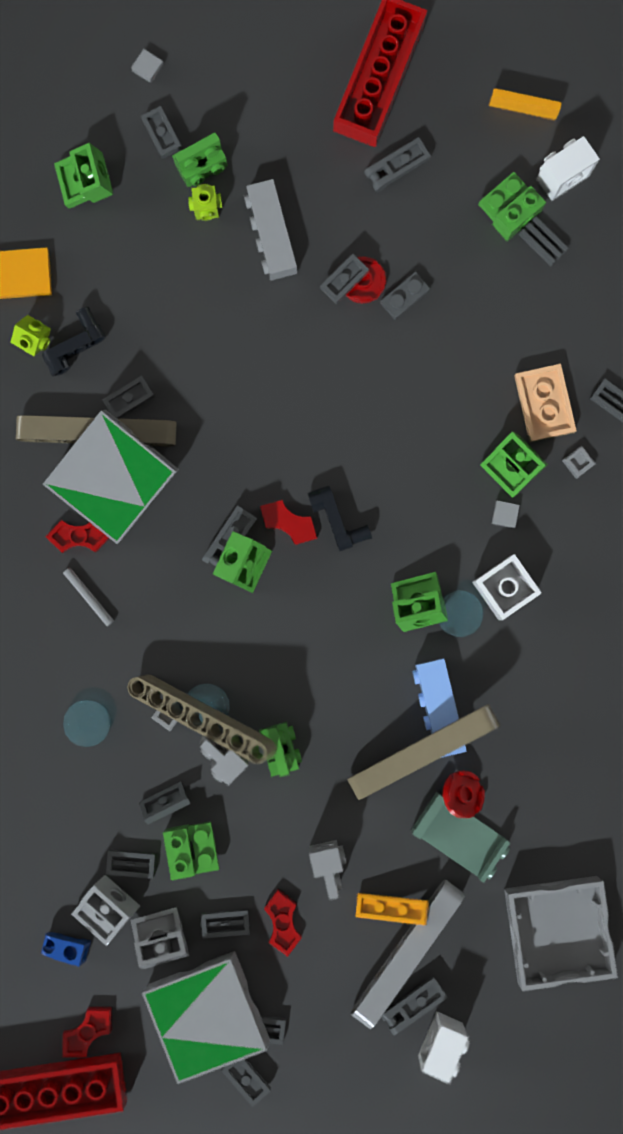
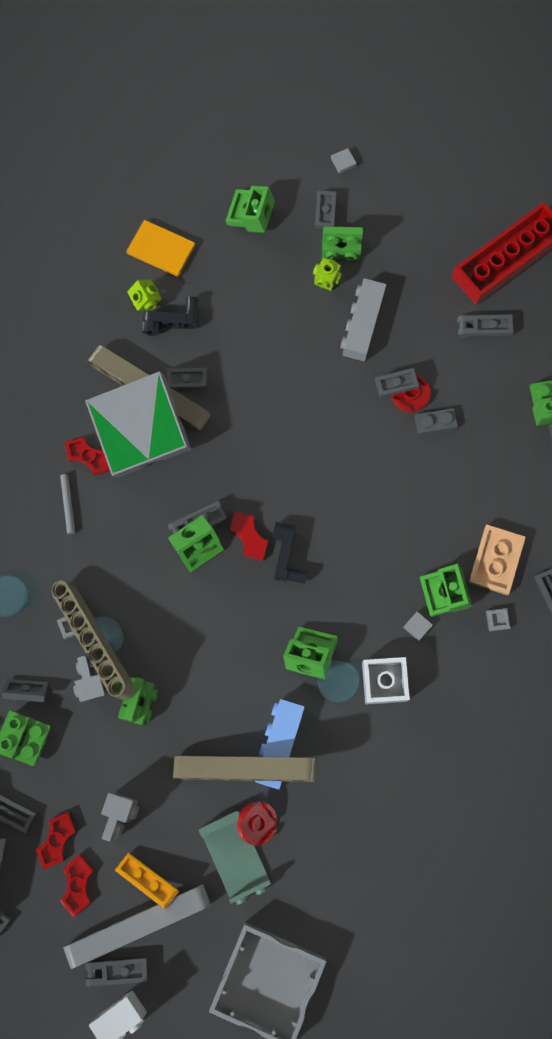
camera: 30 degrees right, 10 degrees down
none -> red tile [60,854,94,918]

